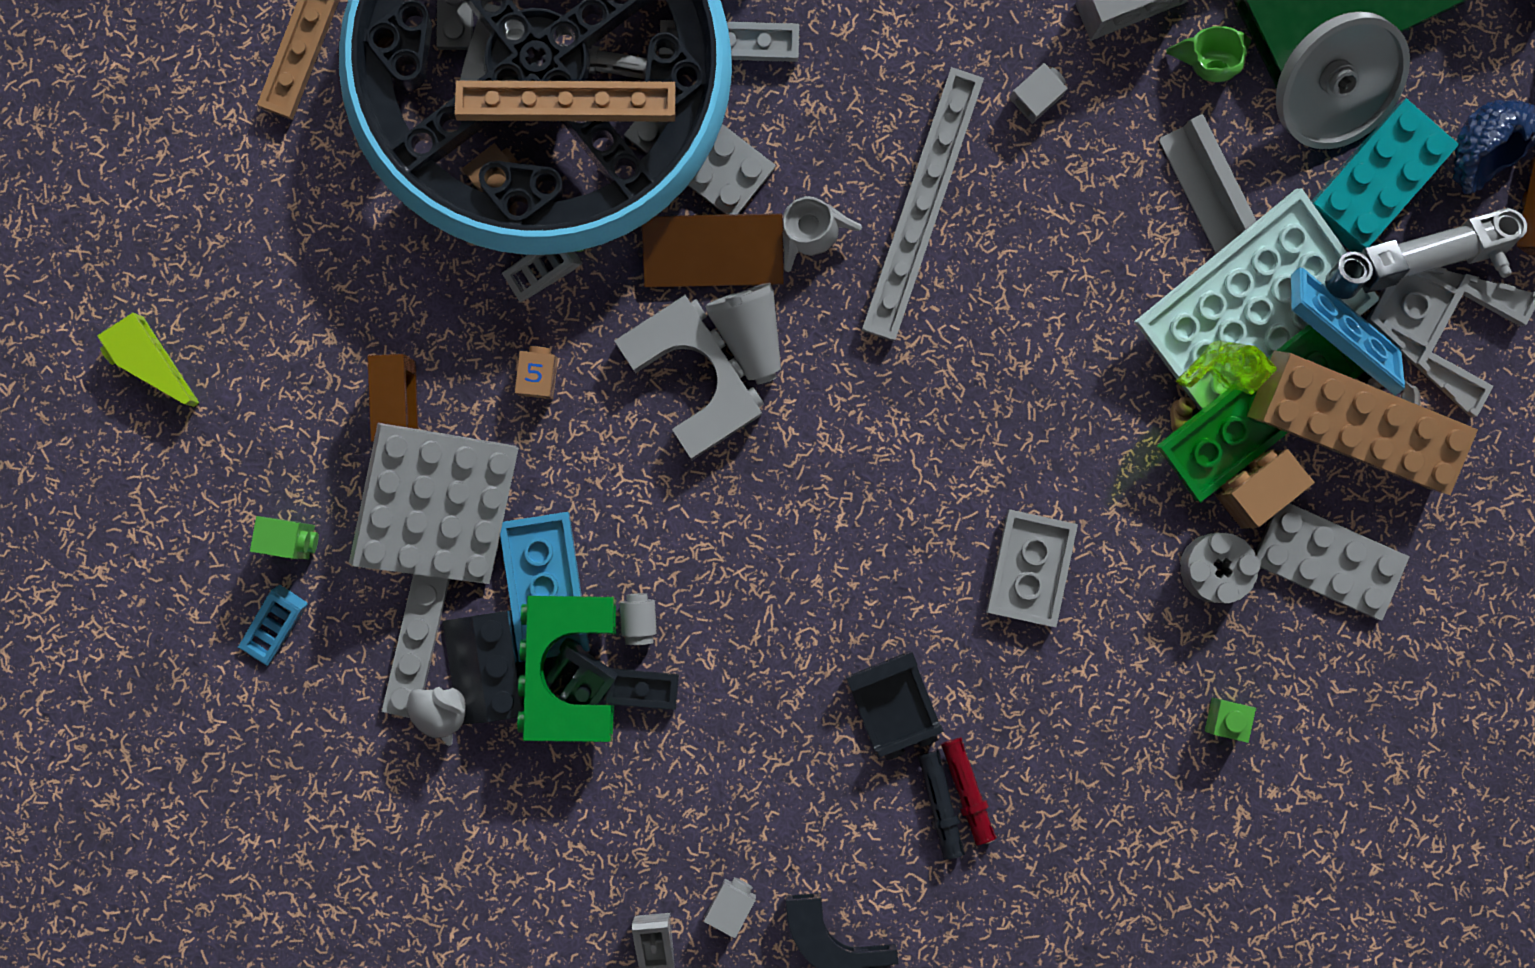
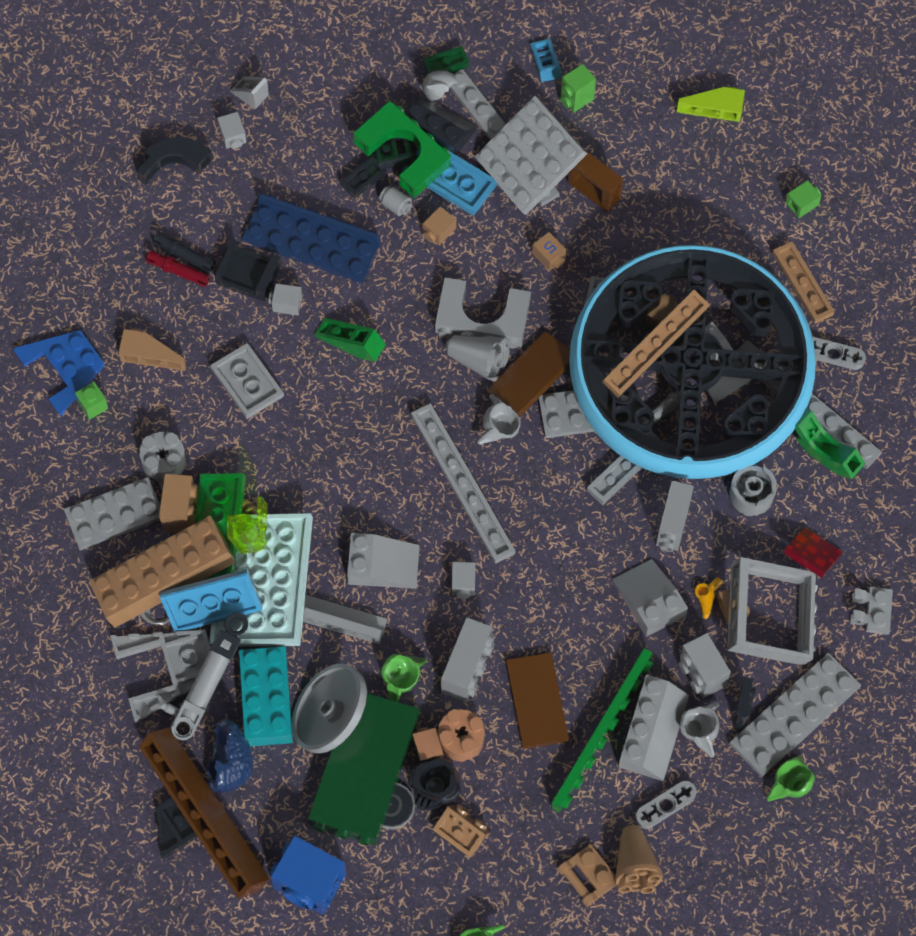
camera: 135 degrees right, 20 degrees down
none -> blue wing [13,330,105,416]
none -> medium nougat slope [119,329,186,371]
none -> dark blue bracket [242,194,381,284]
none -> light grey brick [269,284,303,316]
none -> green slope [314,318,386,362]
none -> light grey slope [348,533,420,589]
none -> dark green plate [423,46,470,74]
none -> medium nougat brick [423,207,456,245]
none -> bright green brick [785,180,821,218]

